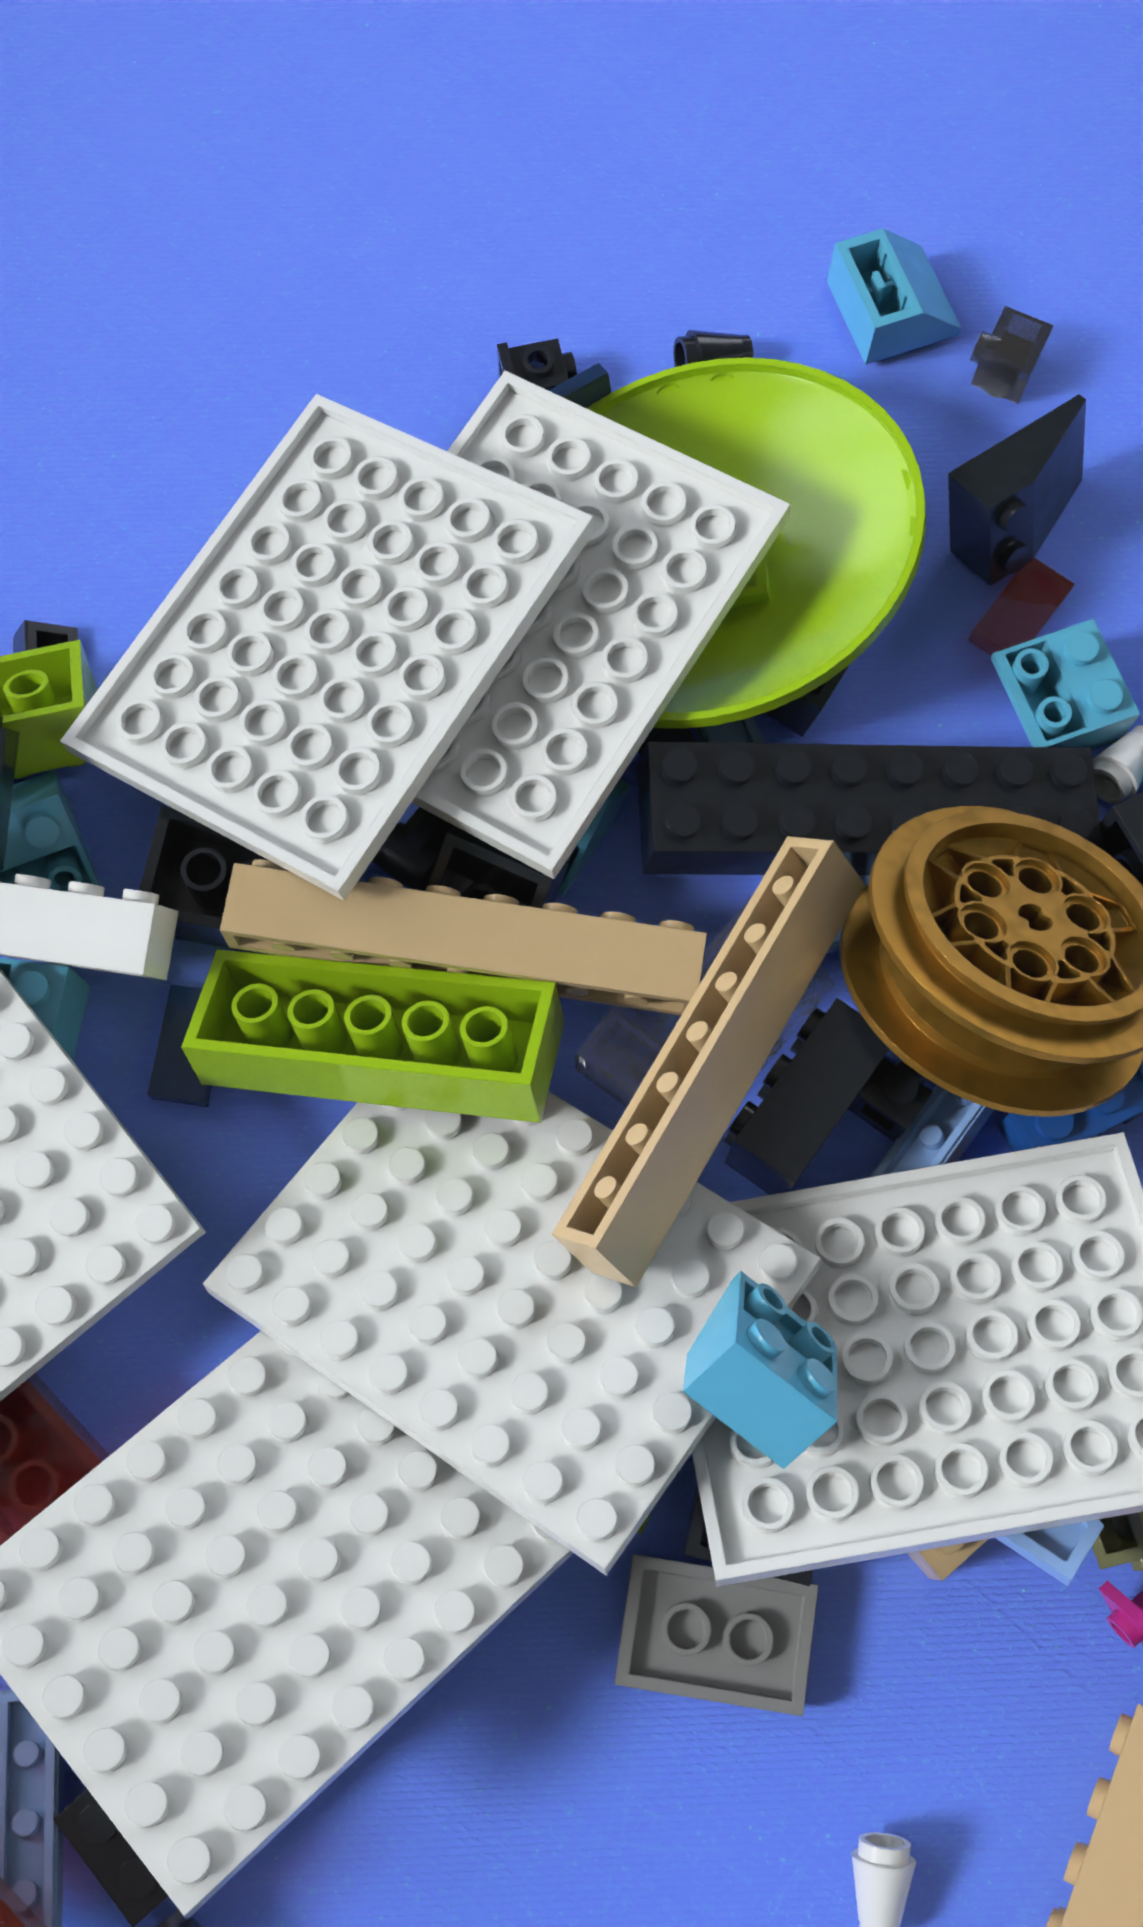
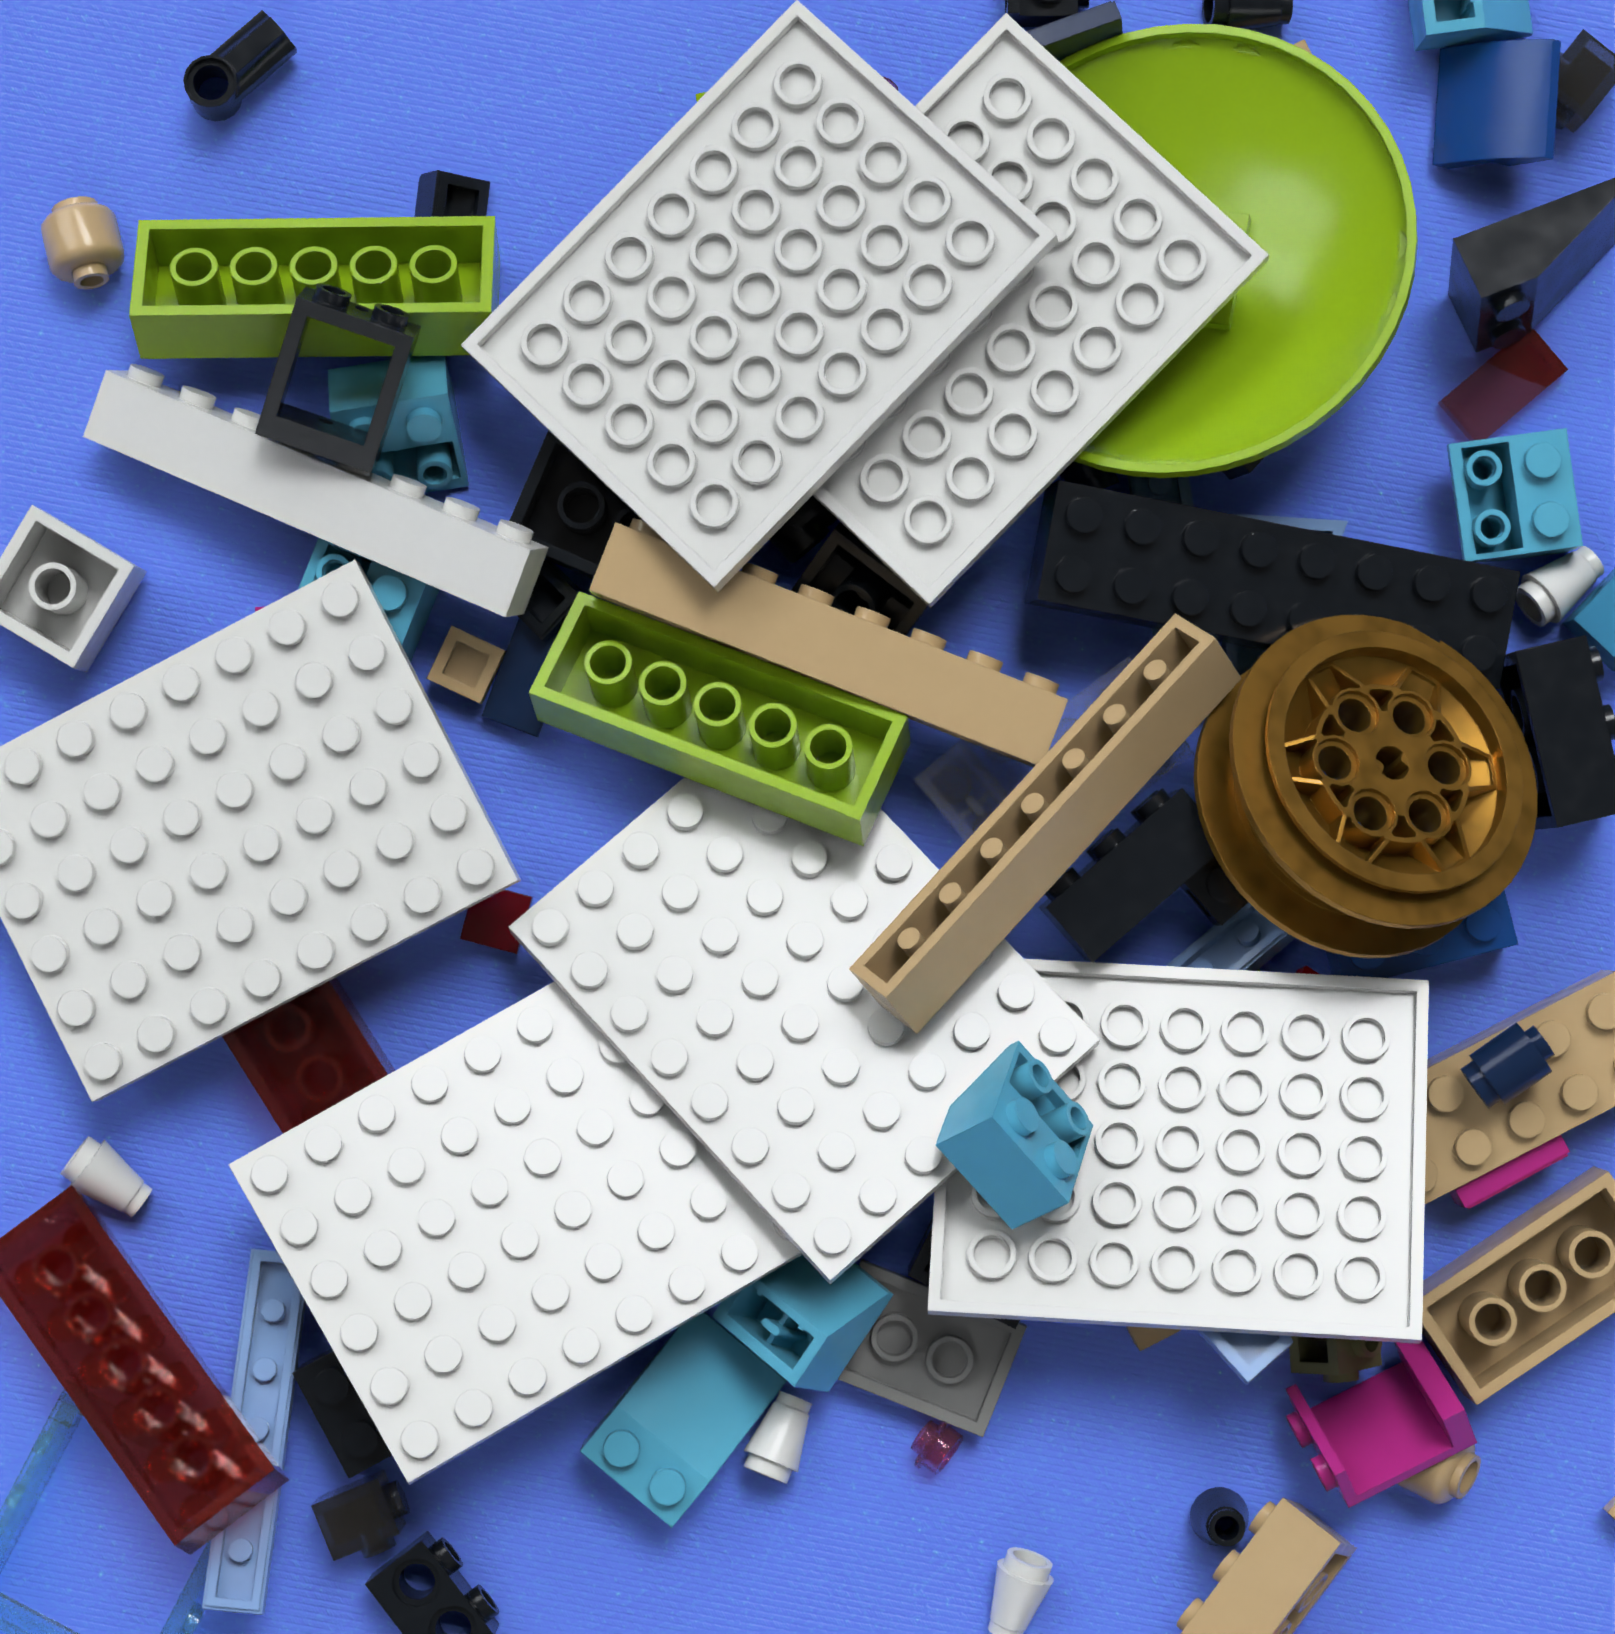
camera: 15 degrees right, 15 degrees up
none -> tan plate [426,625,506,705]
none -> dark red tile [460,889,533,954]
none -> black slope [517,559,584,642]
none -> medium azure slope [580,1312,787,1528]
none -> medium azure slope [712,1254,894,1392]
none -> white cone [743,1391,812,1484]
none -> clear pink plate [911,1420,964,1475]
none -> black cone [1190,1487,1249,1546]
none -> blue slope [1432,39,1561,169]

